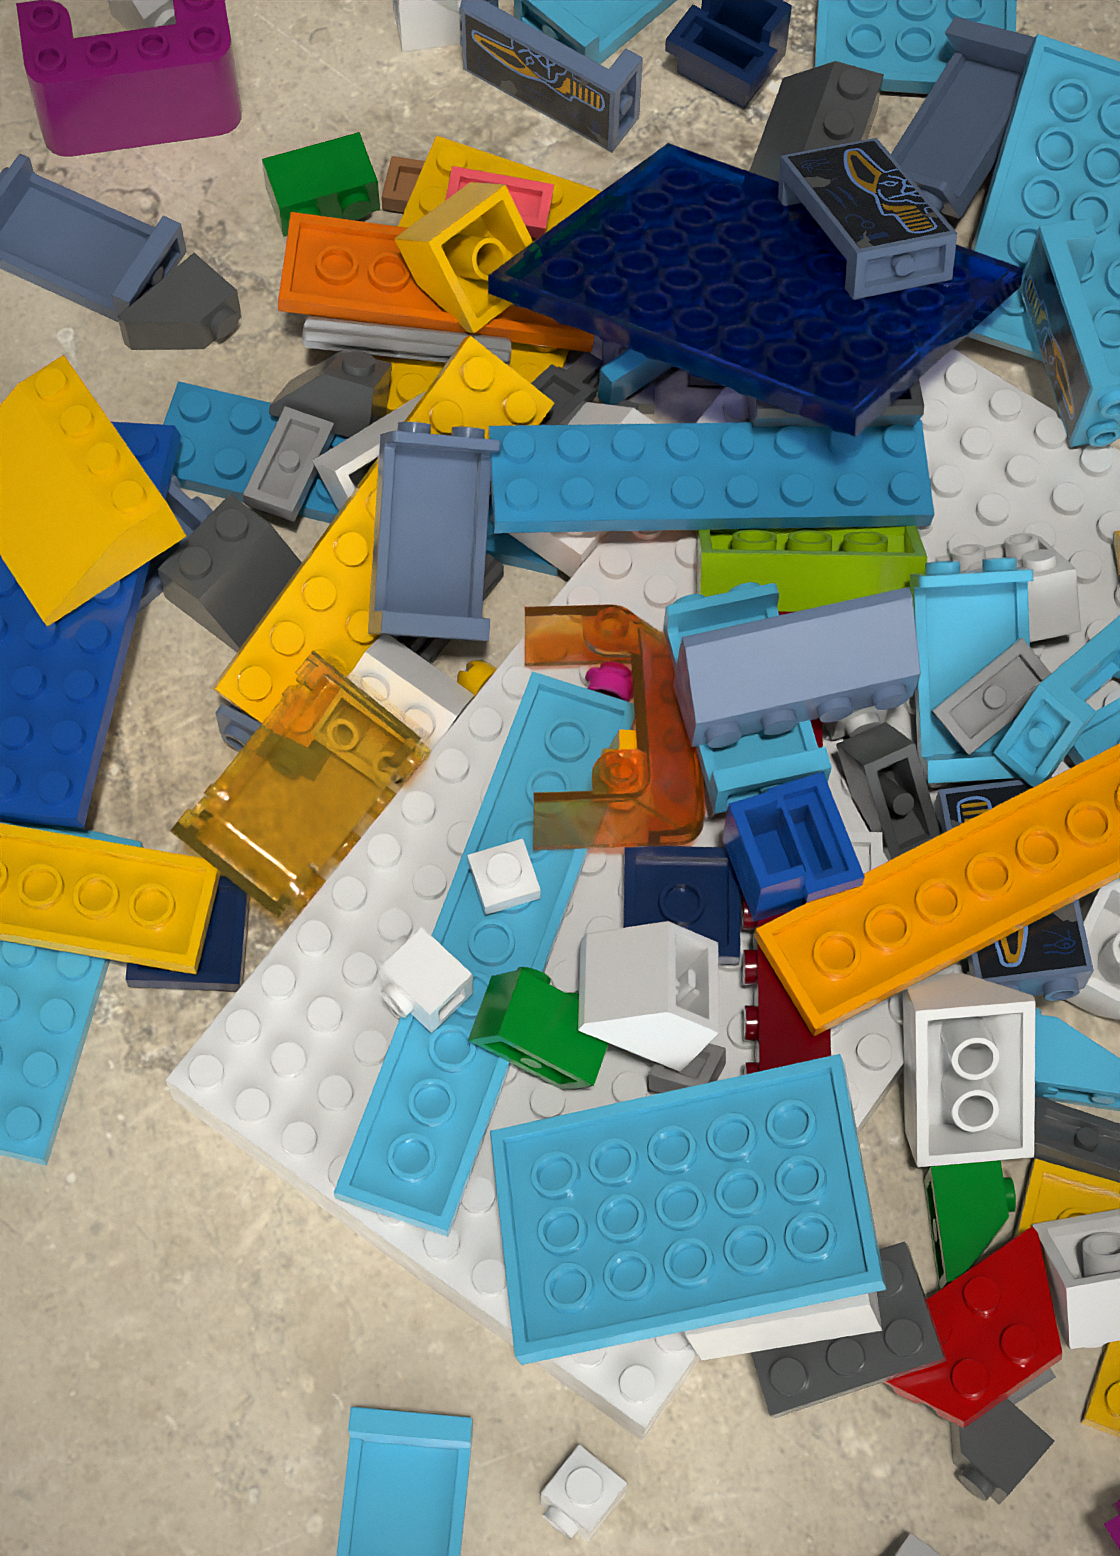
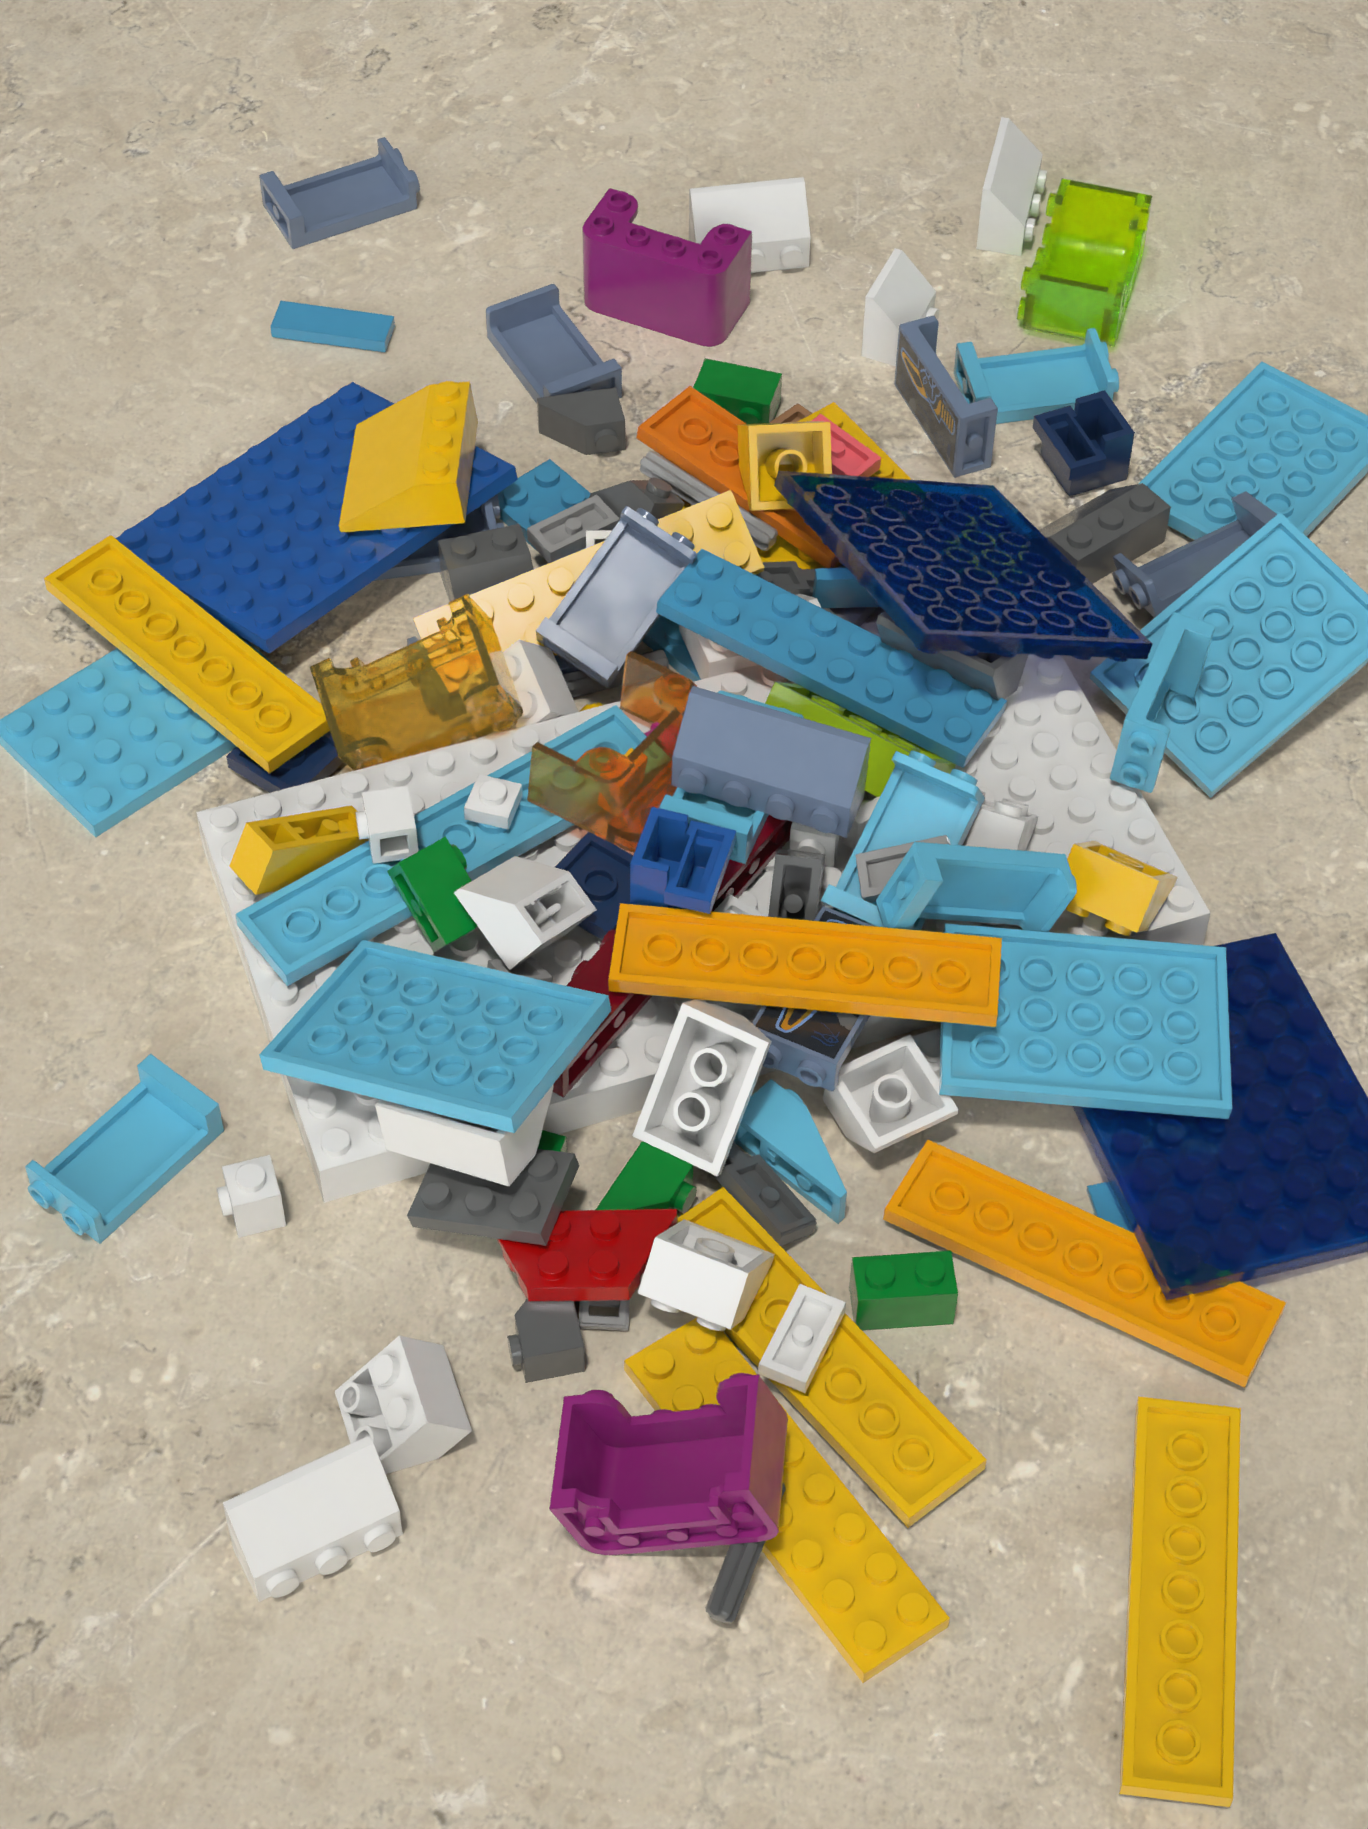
camera: 35 degrees right, 15 degrees down
panel [778,138,957,300] -> none
none -> yellow slope [229,805,369,895]

